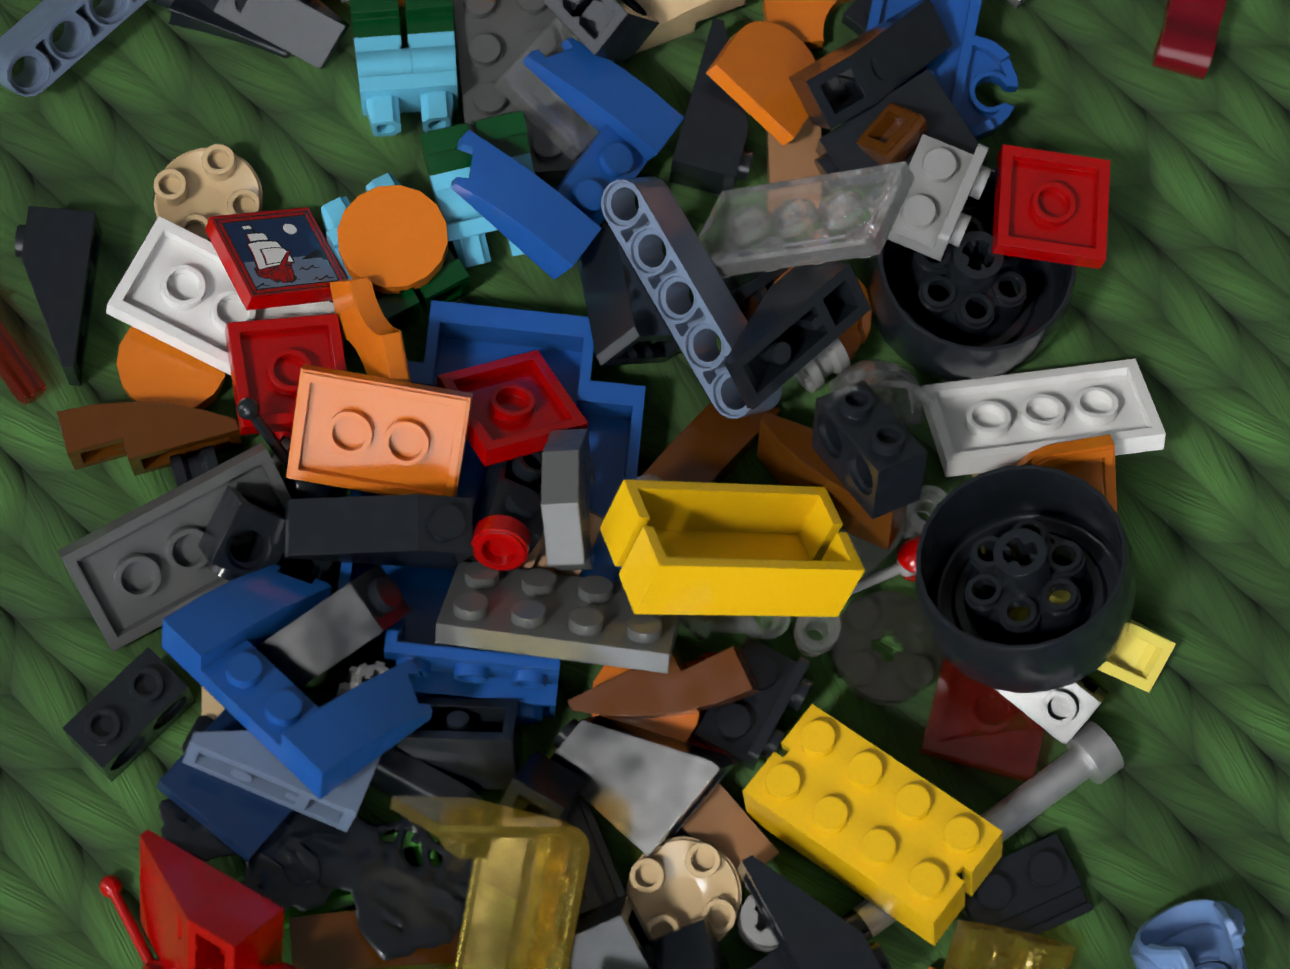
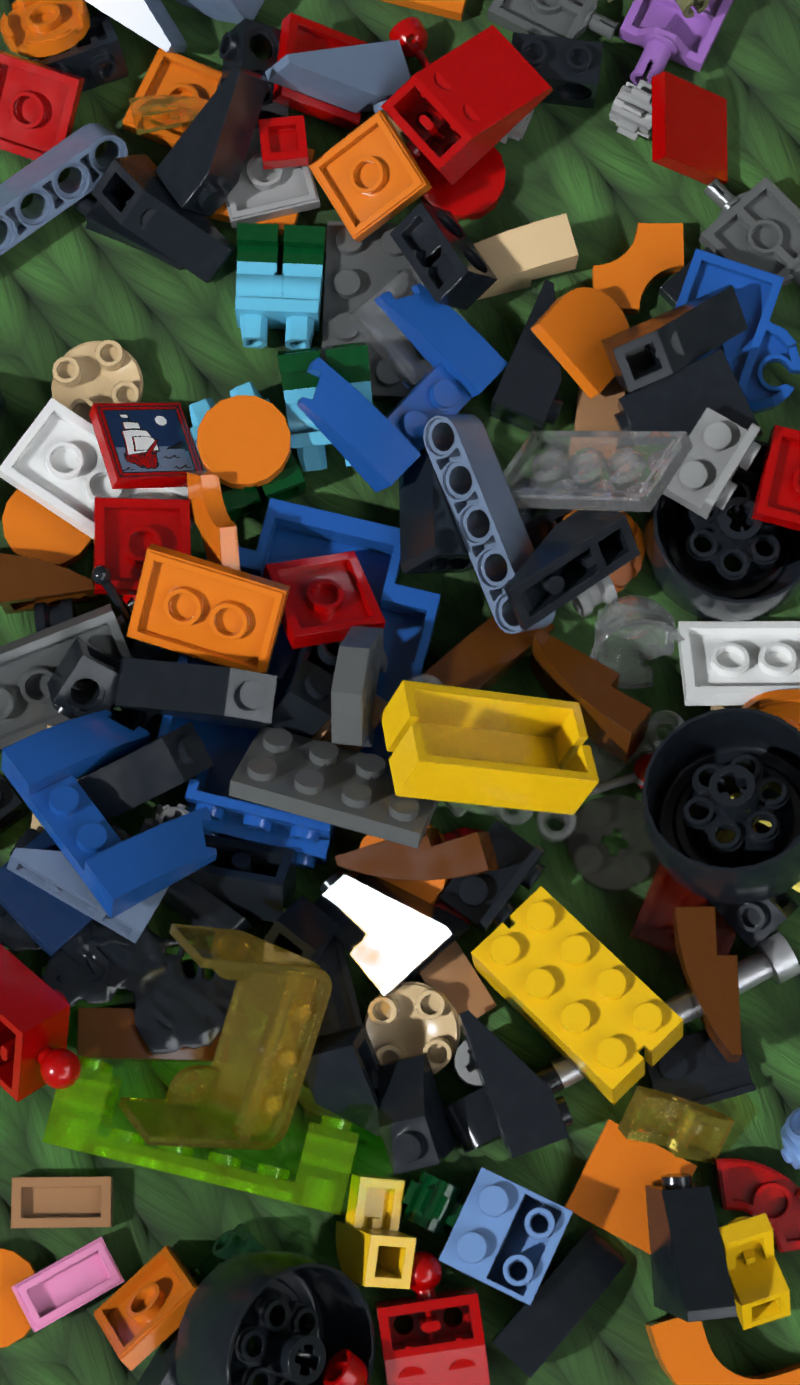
camera: 15 degrees right, 5 degrees up
red tile [471,515,531,571] -> none
black brick [811,380,927,520] -> none
reddish brown slope [856,102,928,176] -> none
none -> reddish brown slope [672,906,742,1063]

